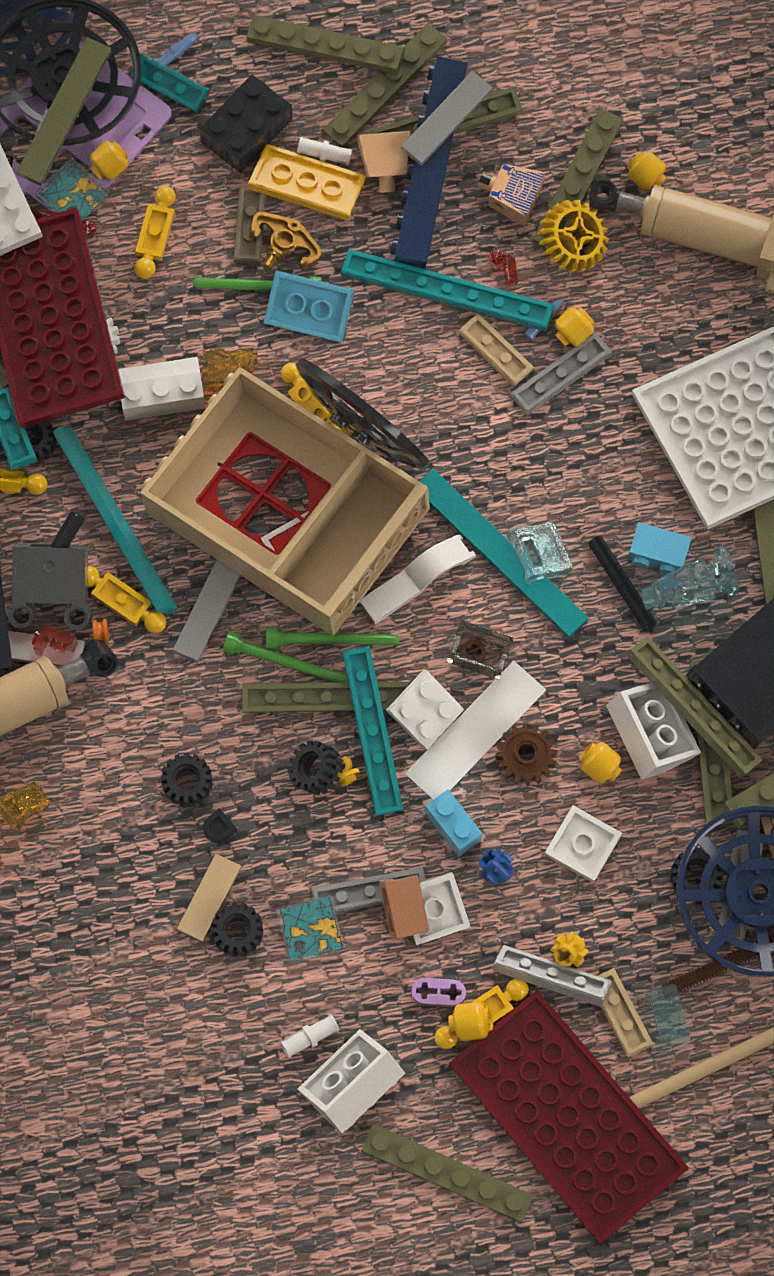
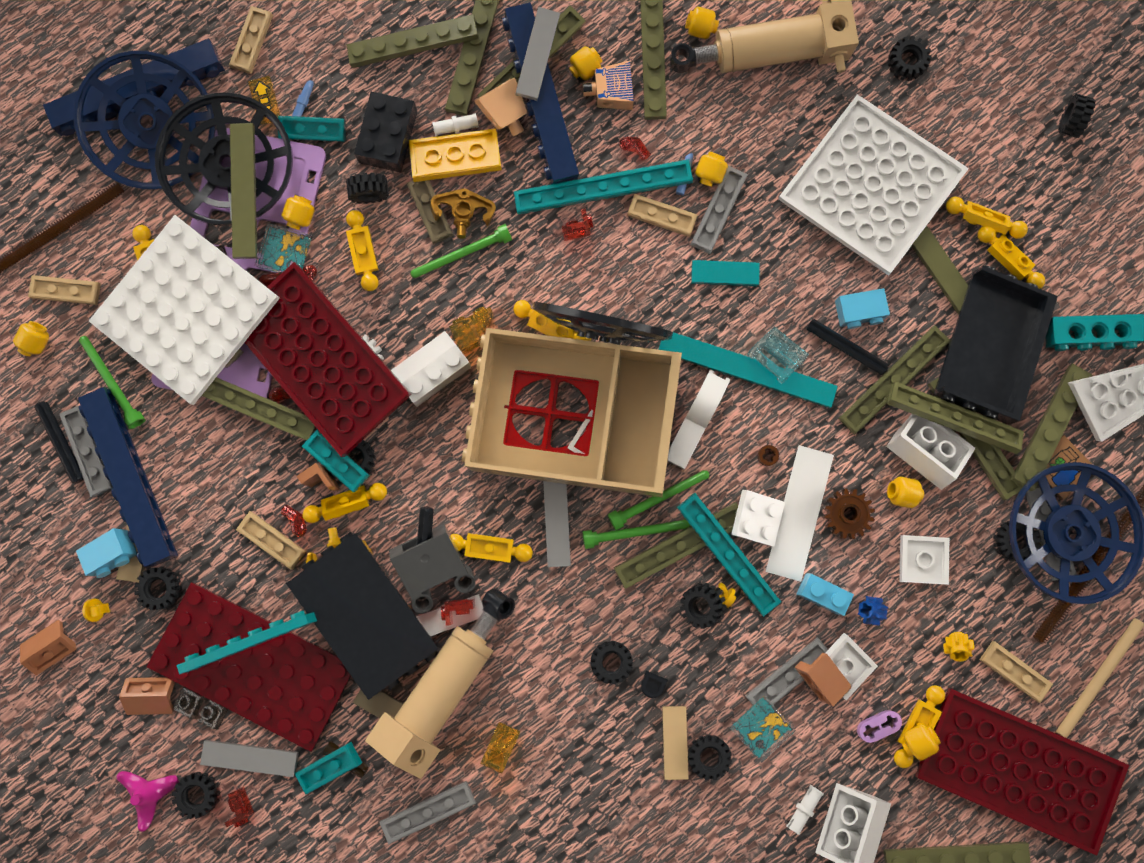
camera: 25 degrees left, 10 degrees up
teal tile [53,426,178,614] -> none
orange bush [93,618,109,643] -> none
medium azure tile [264,271,355,343] -> none
clear smoke tile [447,620,514,680] -> none
light grey tile [493,945,612,1007] -> none
yellow gear [537,200,610,273] -> none
clear light blue piece [640,545,739,610] -> none
clear light blue tile [647,984,690,1048] -> none
none -> clear yellow tile [248,76,281,125]
none -> black tyre [346,173,389,204]
none -> clear red bracket [562,208,593,241]
none -> yellow head [569,46,603,81]
none -> teal tile [691,260,760,286]
none -> olive tile [838,325,951,435]

